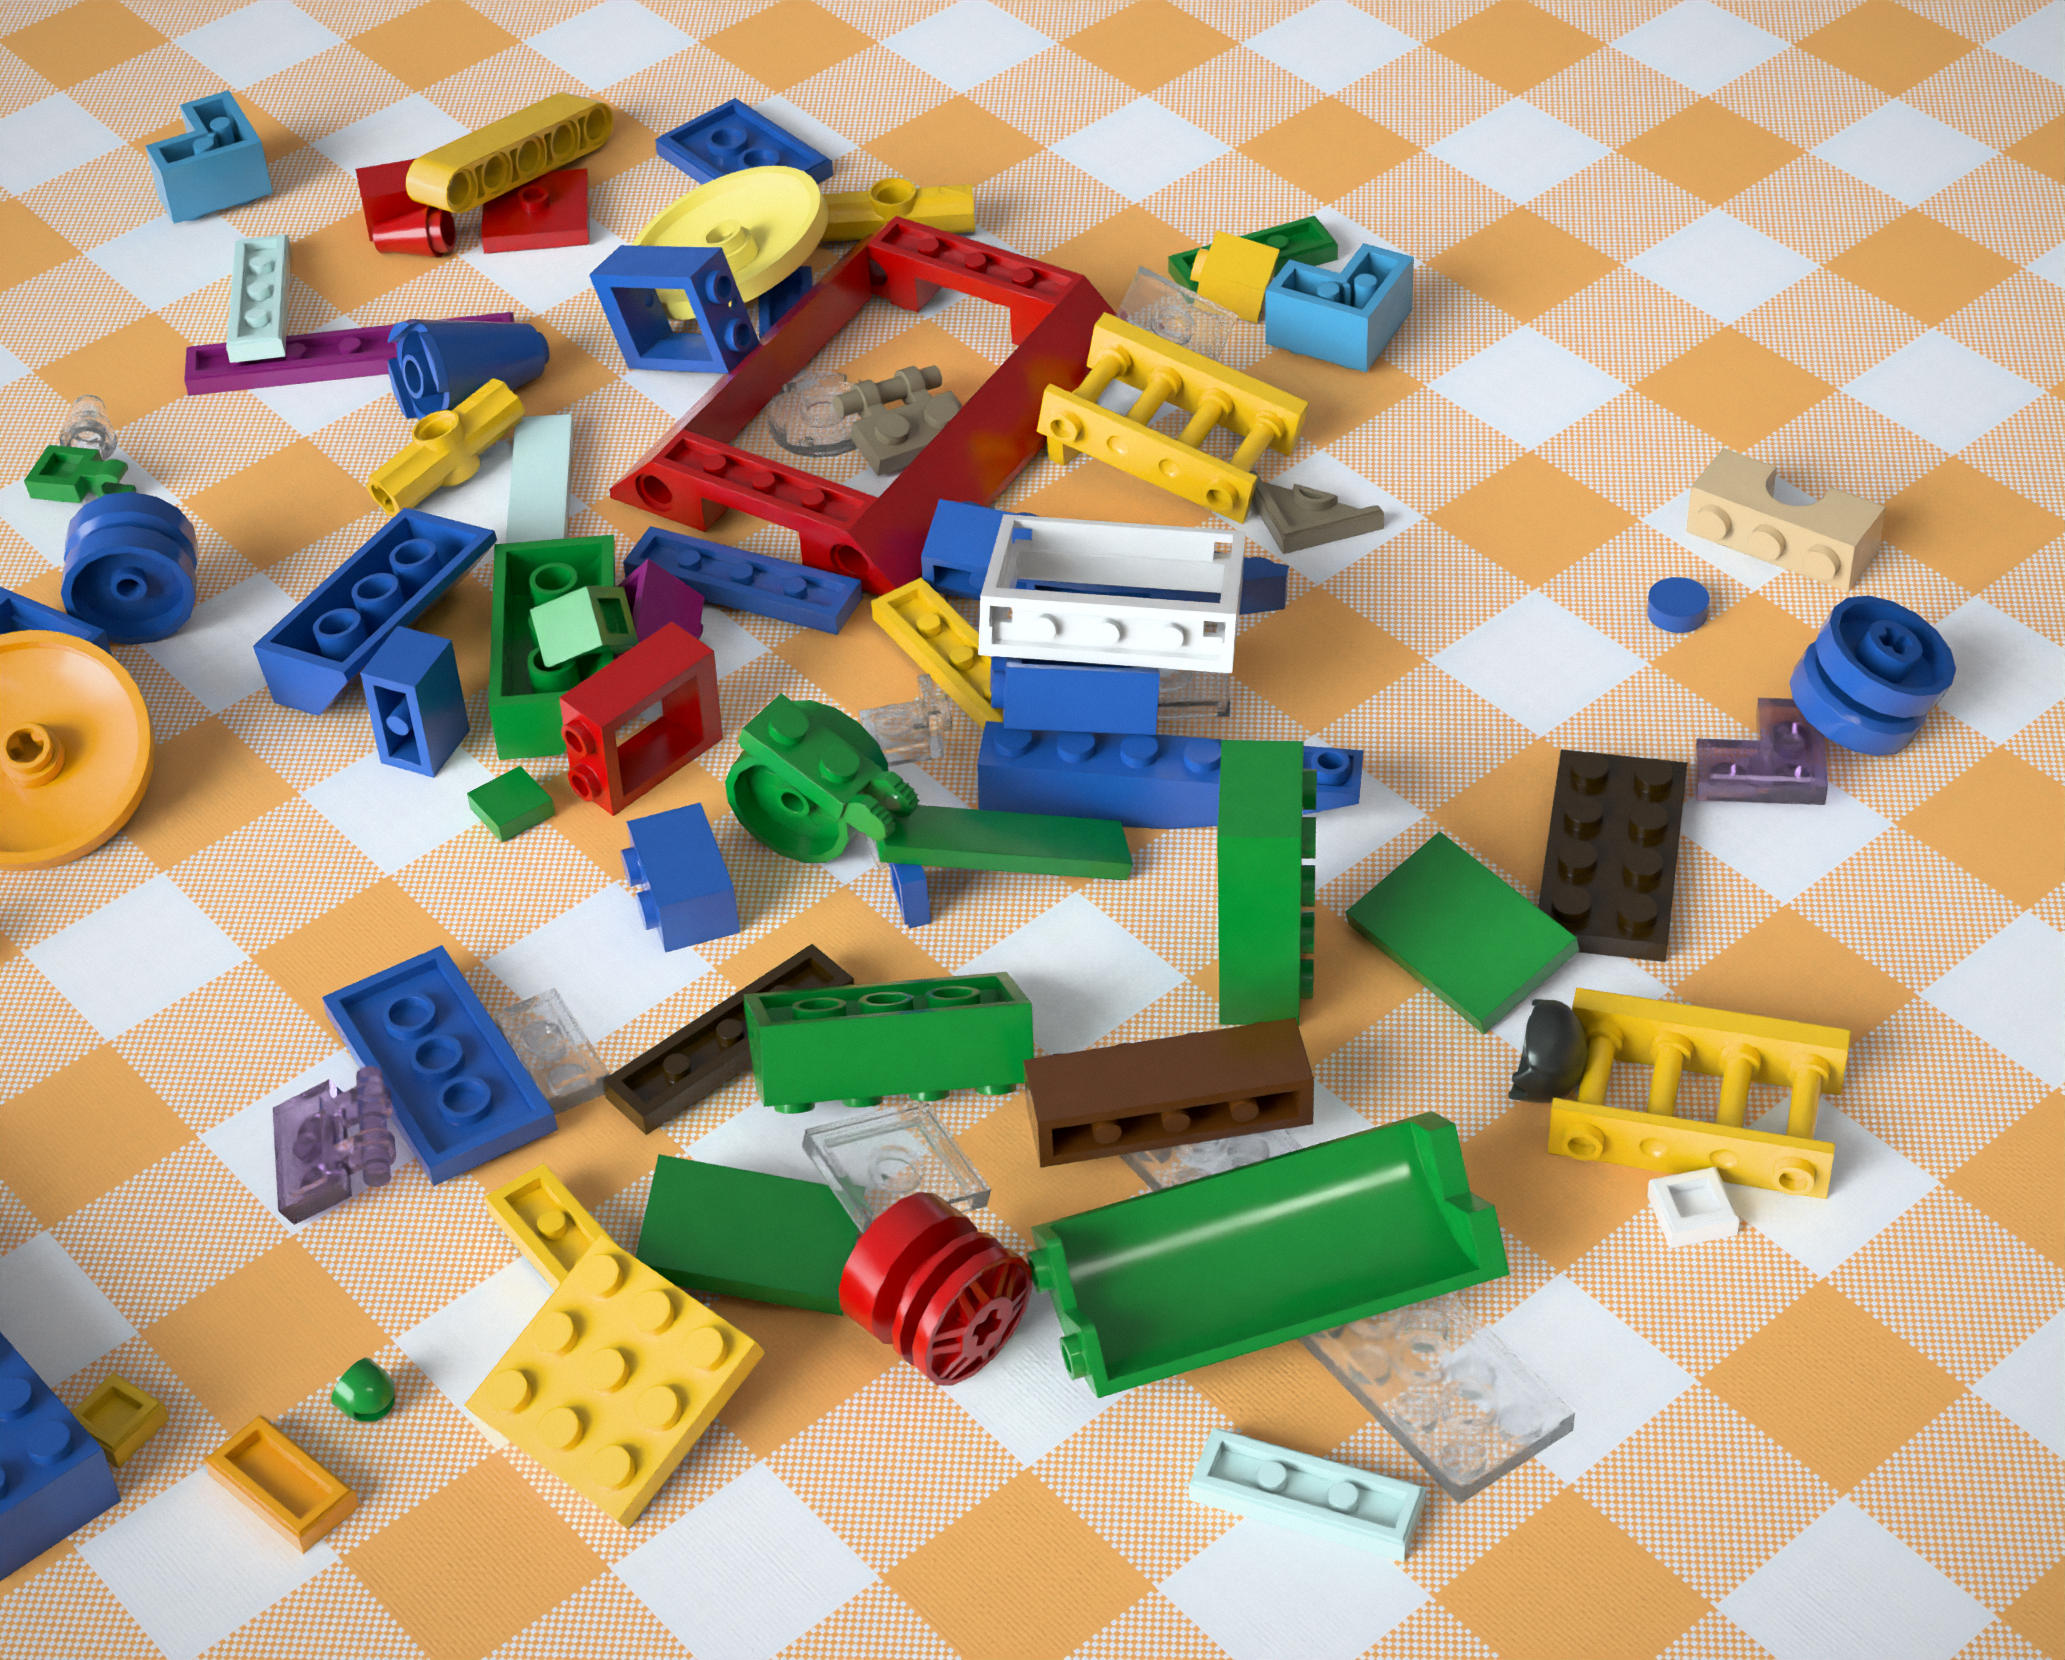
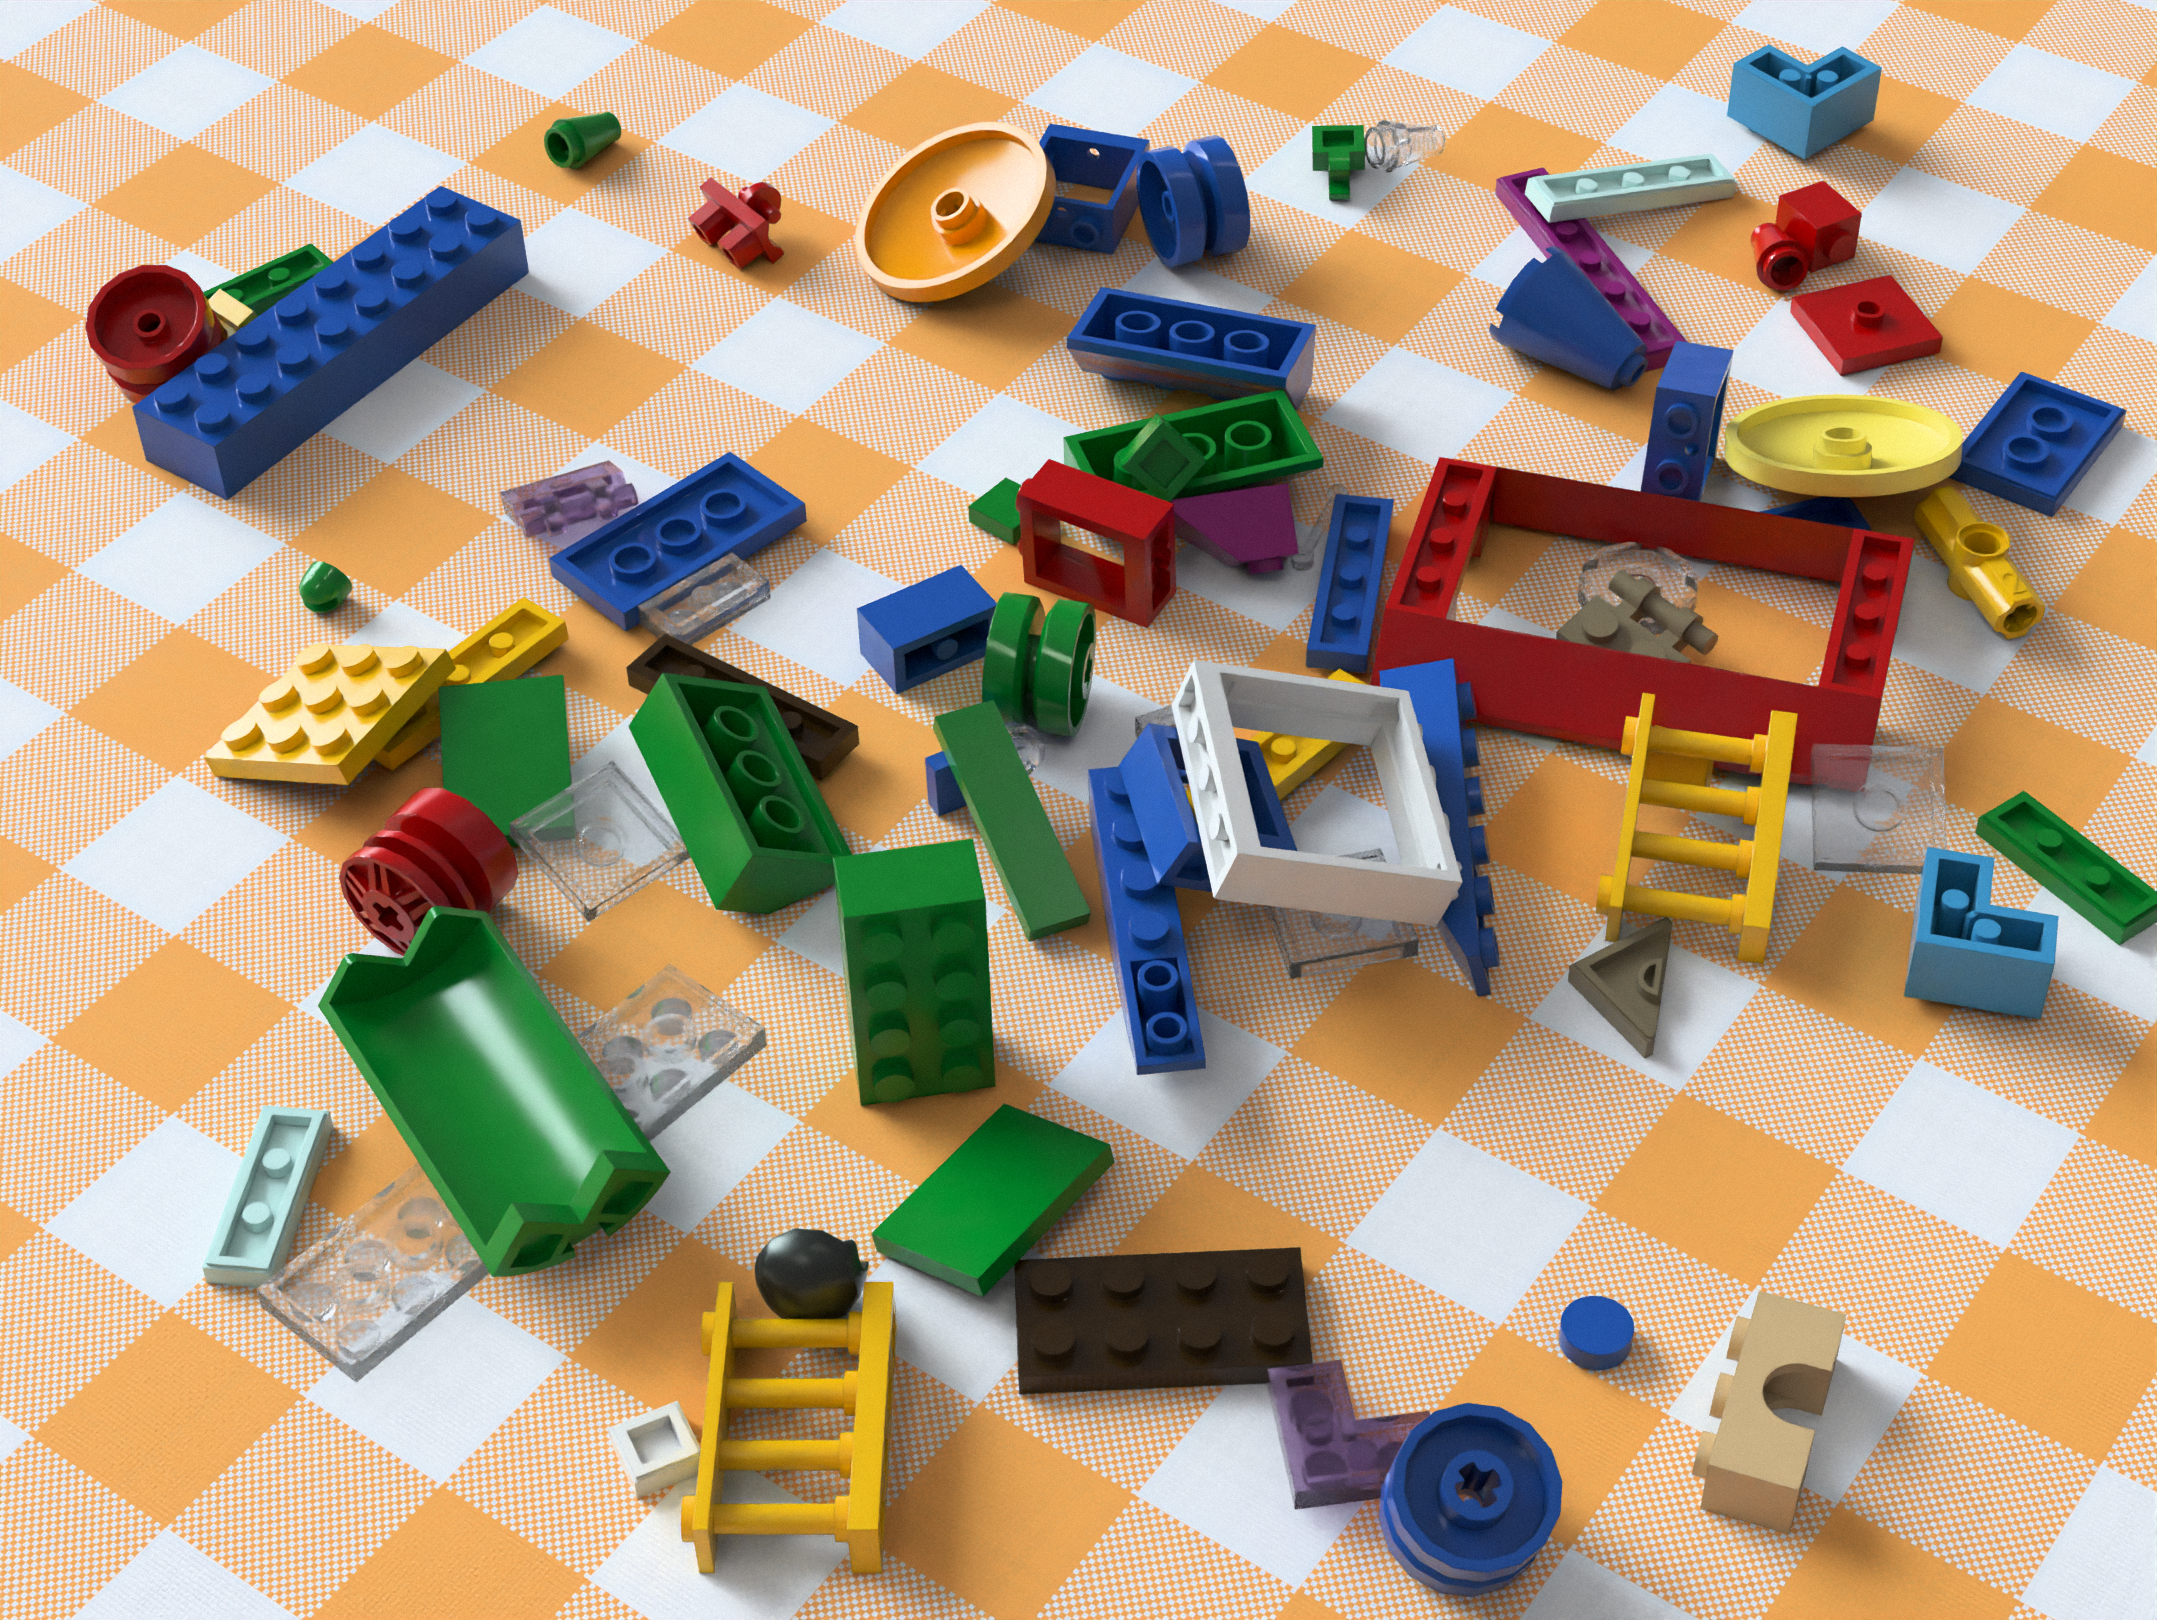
camera: 75 degrees right, 0 degrees up
yellow tile [71,1372,170,1469] -> none
light orange tile [204,1414,360,1554] -> none
blue brick [360,626,470,778] -> none
yellow piece [365,378,526,517] -> none
yellow beam [406,92,614,214] -> none
light aqua tile [506,414,574,543] -> none
green hinge [738,693,920,842] -> none
reddish brown brick [1023,1017,1314,1168] -> none
yellow brick [1190,230,1280,324] -> none

